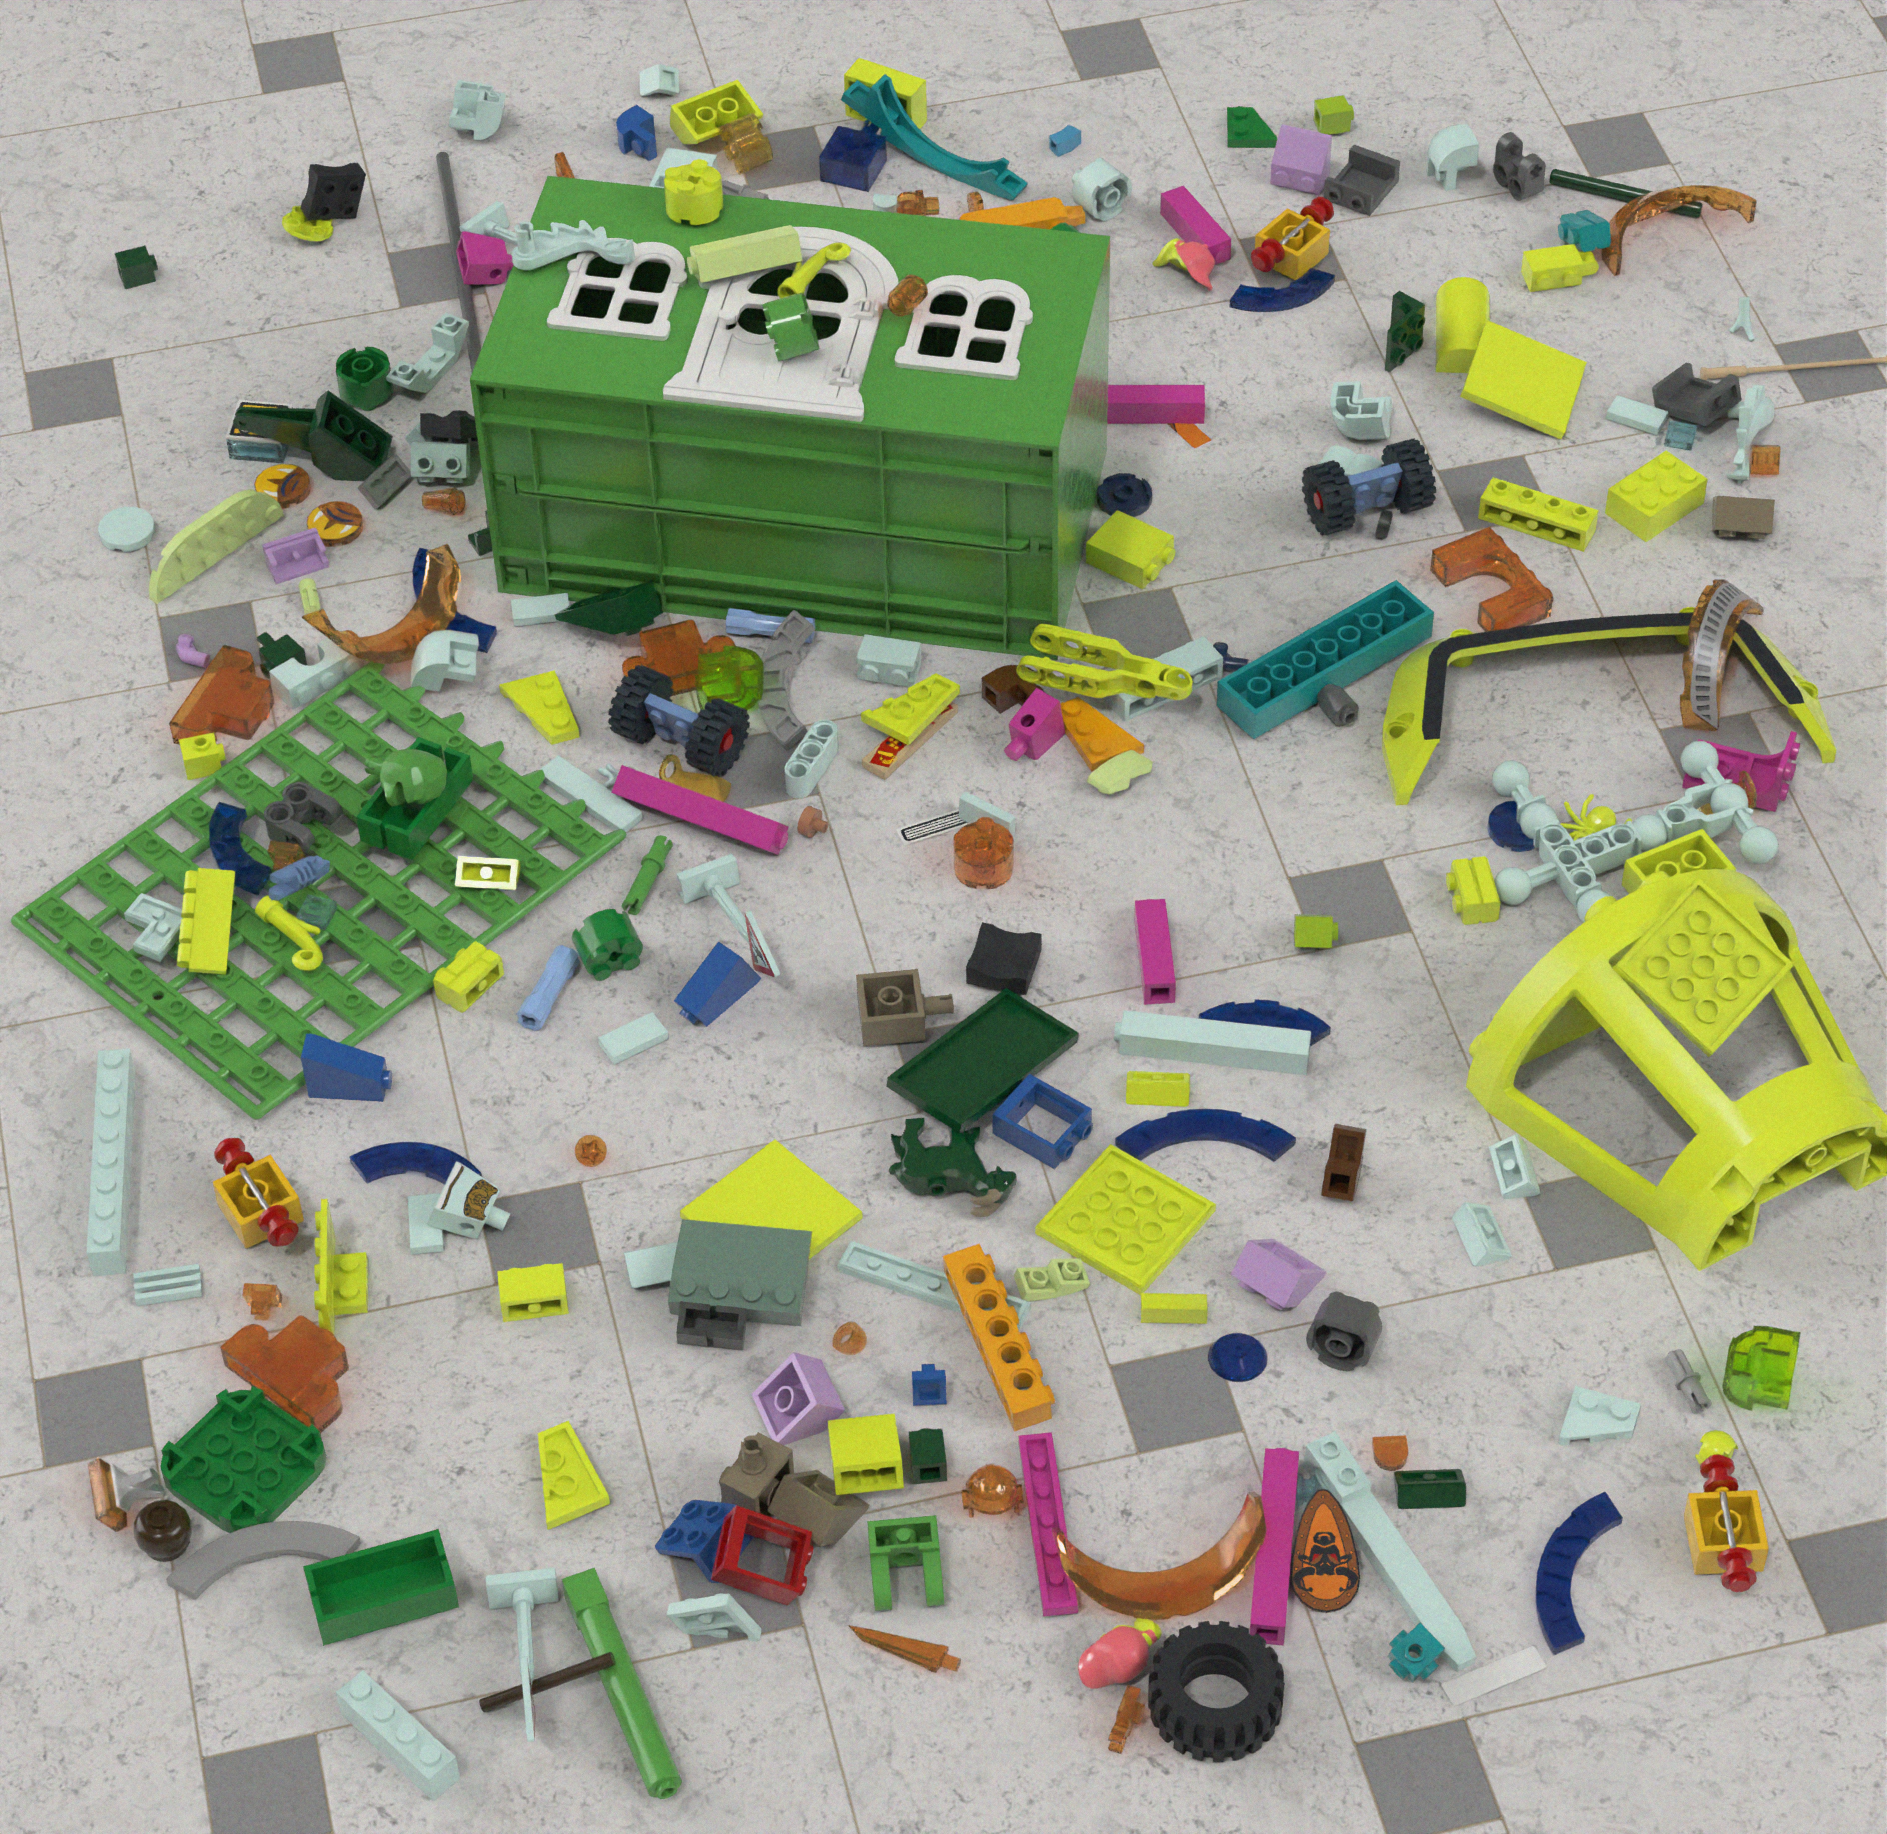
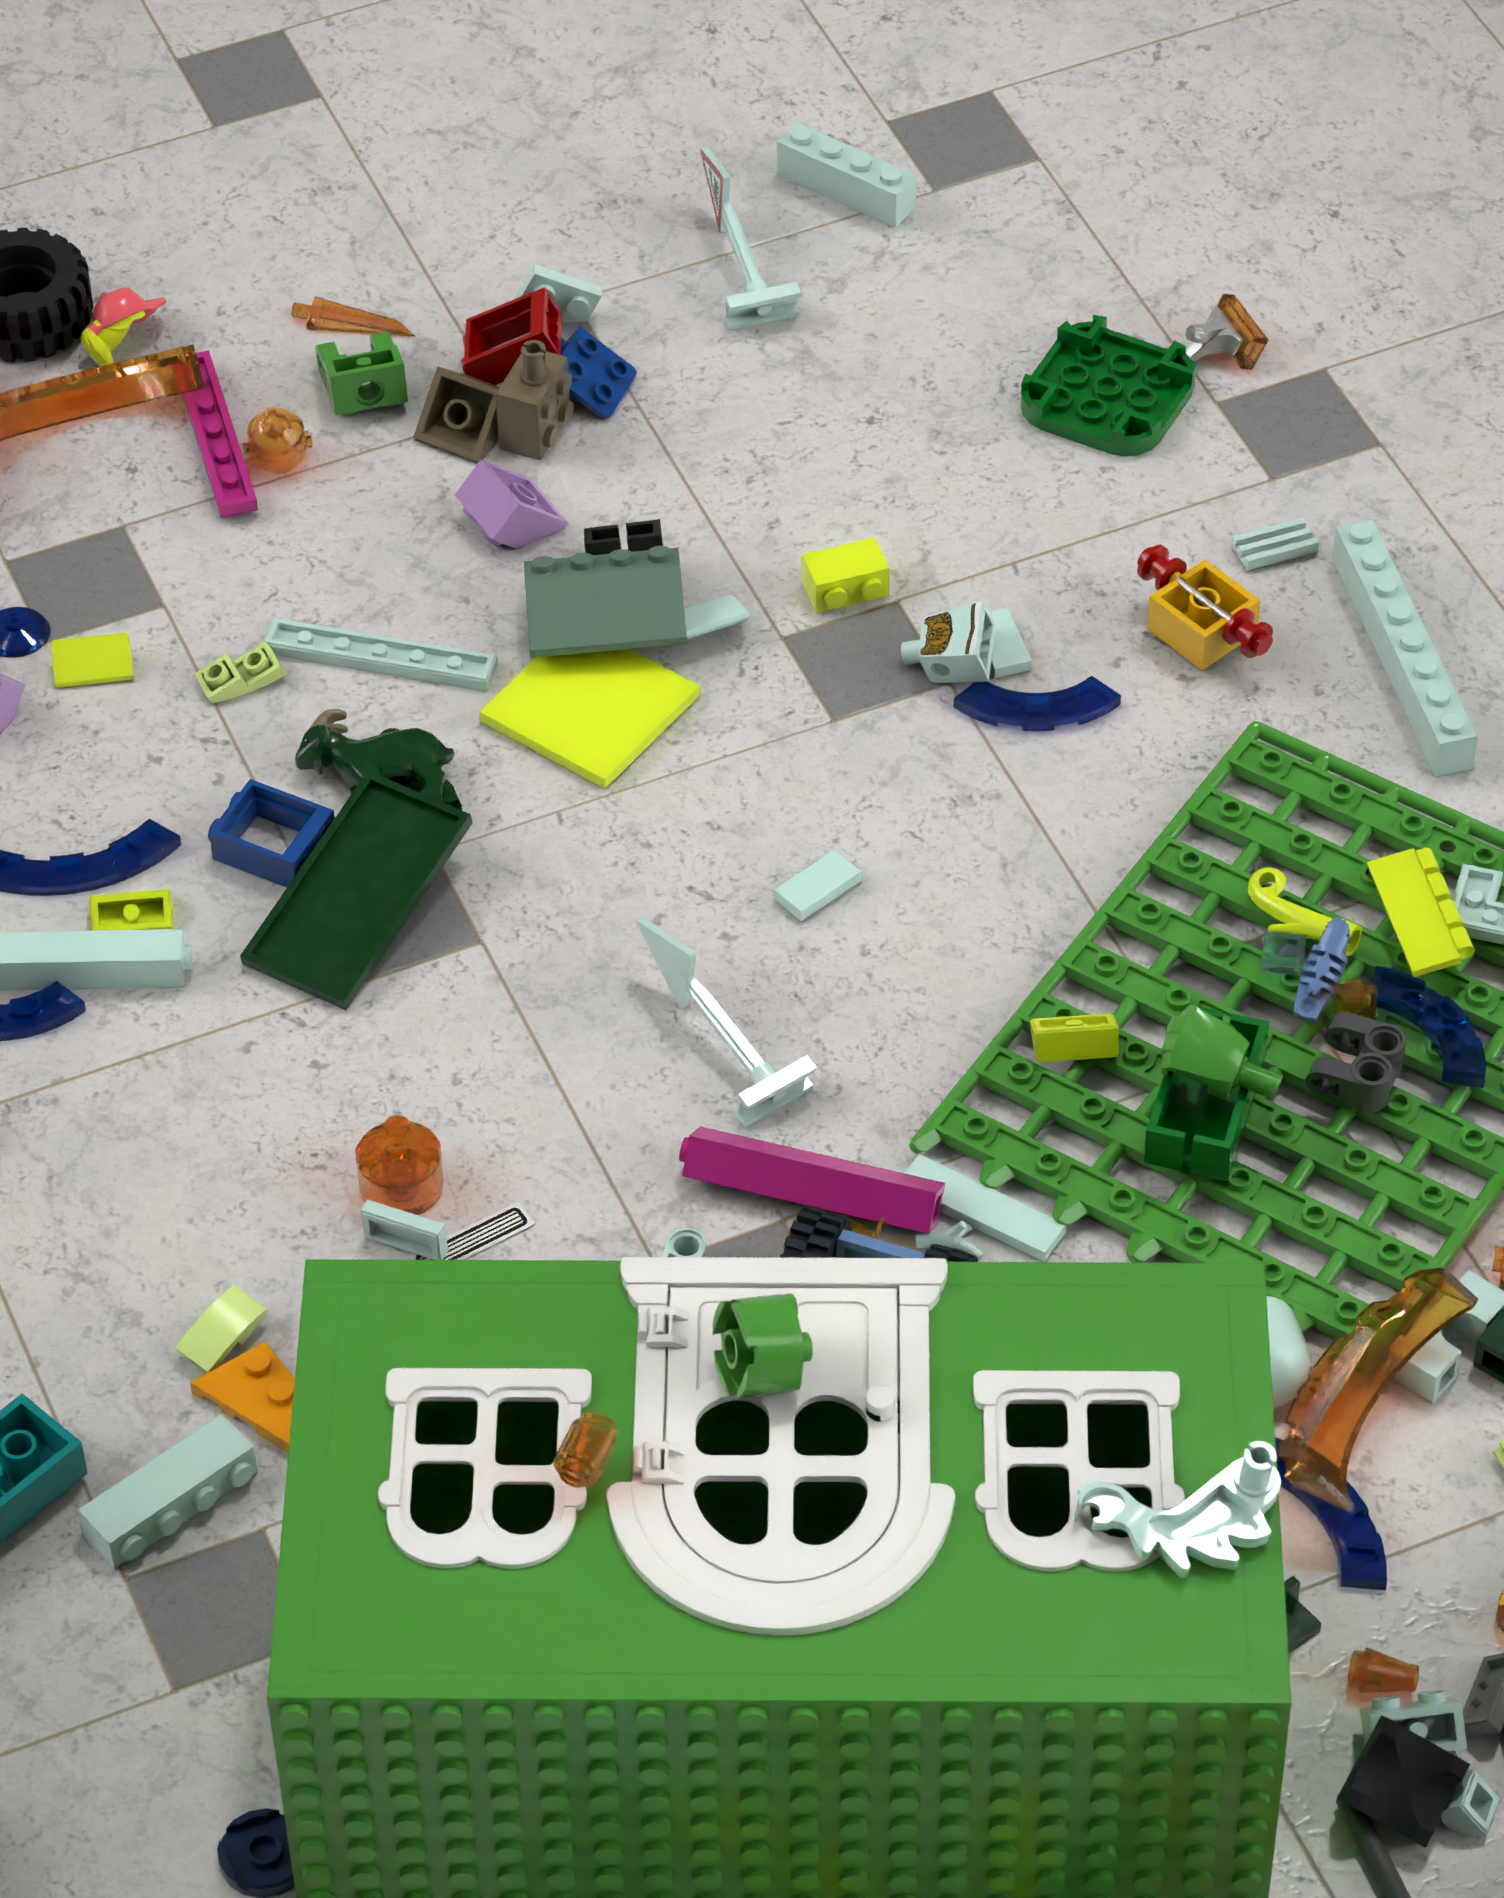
camera: 170 degrees right, 0 degrees up
dark brown piece [134,1500,192,1562] -> none
light grey tile [166,1521,361,1600] -> none
clear orange brick [220,1315,349,1434] -> none
clear orange tile [242,1283,283,1321] -> none
blue slope [301,1034,392,1102] -> none
green piece [303,1529,459,1646] -> none
neon yellow bracket [314,1199,368,1341] -> none
neon yellow brick [433,941,504,1013] -> none
dark brown bar [479,1652,616,1713] -> none
light blue axle [516,945,580,1031] -> none
neon yellow wing [537,1421,610,1530] -> none
bright green brick [562,1567,682,1799] -> none
green brick [572,909,643,981] -> none
clear orange tile [575,1135,607,1167] -> none
bright green pin [621,835,673,915] -> none
neon yellow brick [664,159,724,225] -> none
blue slope [674,941,761,1027] -> none
yellowish green brick [687,225,802,283] -> none
neon yellow plant [777,242,851,298] -> none
nougat tile [797,806,829,838] -> none
neon yellow brick [827,1413,904,1495] -> none
clear orange piece [832,1321,867,1355] -> none
dark tan brick [856,969,954,1046] -> none
dark green brick [909,1428,947,1484] -> none
blue tile [912,1364,947,1406] -> none
light orange brick [943,1243,1055,1432] -> none
black brick [966,922,1042,995] -> none
neon yellow piece [1016,624,1193,700] -> none
neon yellow tile [1035,1144,1216,1295] -> none
neon yellow brick [1086,510,1176,589] -> none
clear orange plate [1108,1685,1145,1754] -> none
dark pink brick [1134,899,1176,1005] -> none
dark blue arm [1213,642,1249,672] -> none

